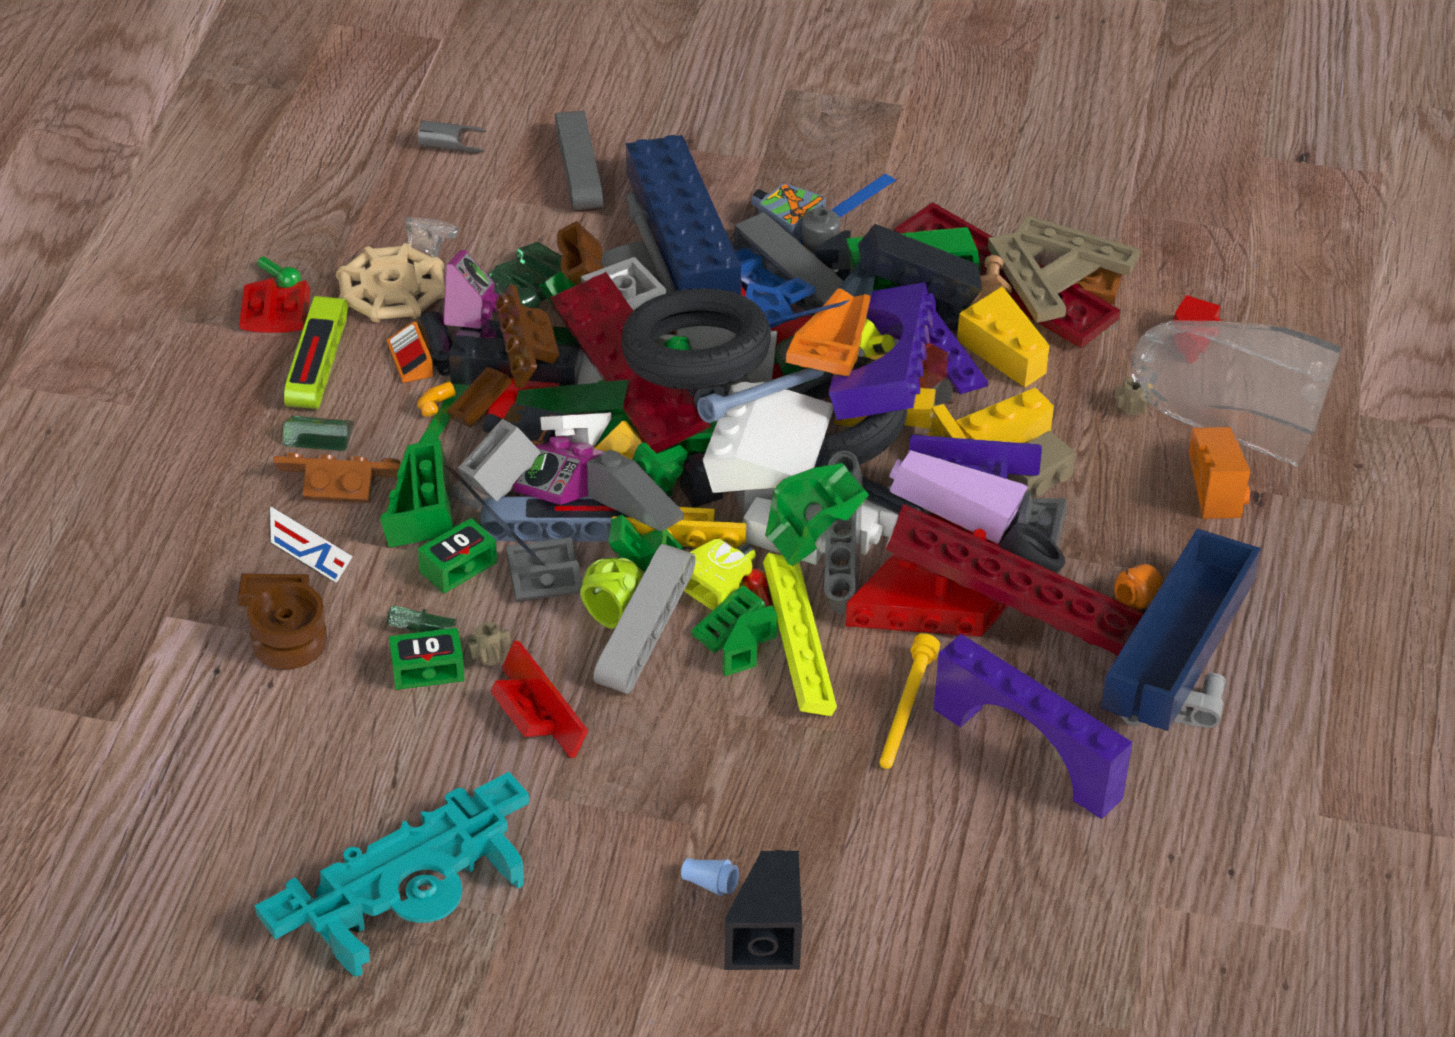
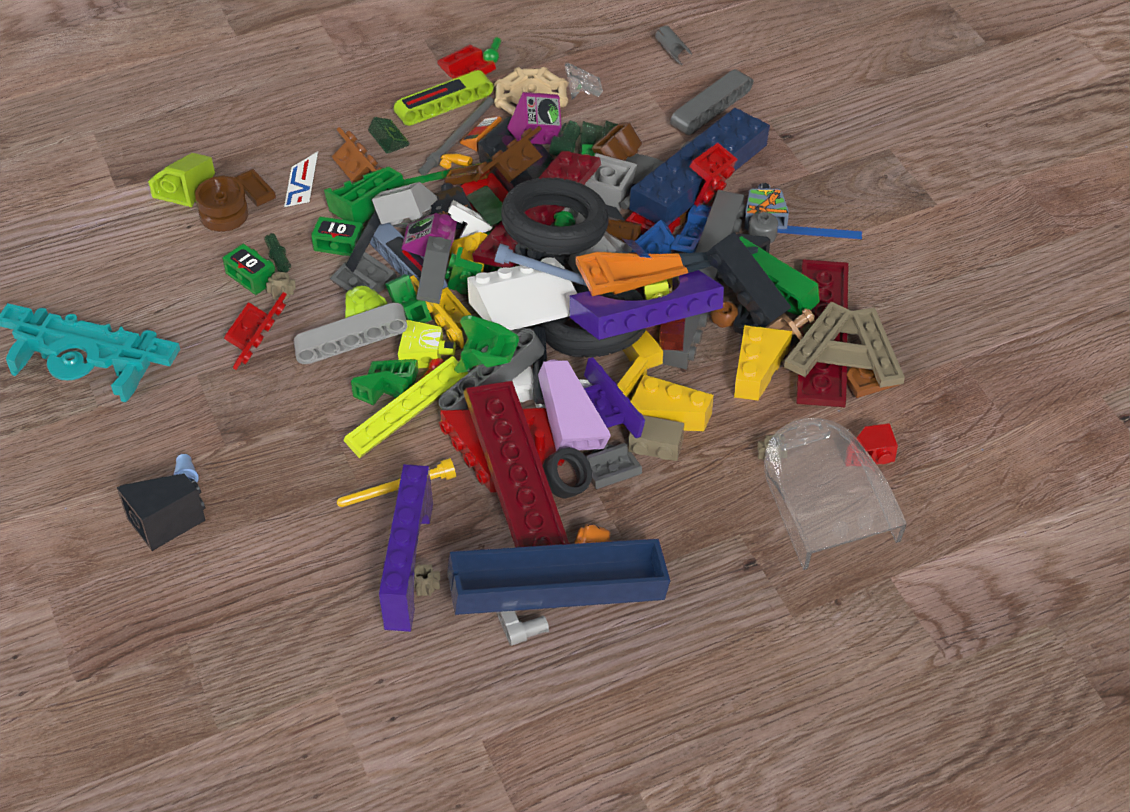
camera: 55 degrees right, 5 degrees up
dark purple bracket [925,311,988,395] -> none
orange wedge [1188,427,1250,519] -> none
none -> lime slope [148,153,215,207]
none -> dark grey bar [419,97,494,176]
none -> red bracket [690,143,738,207]

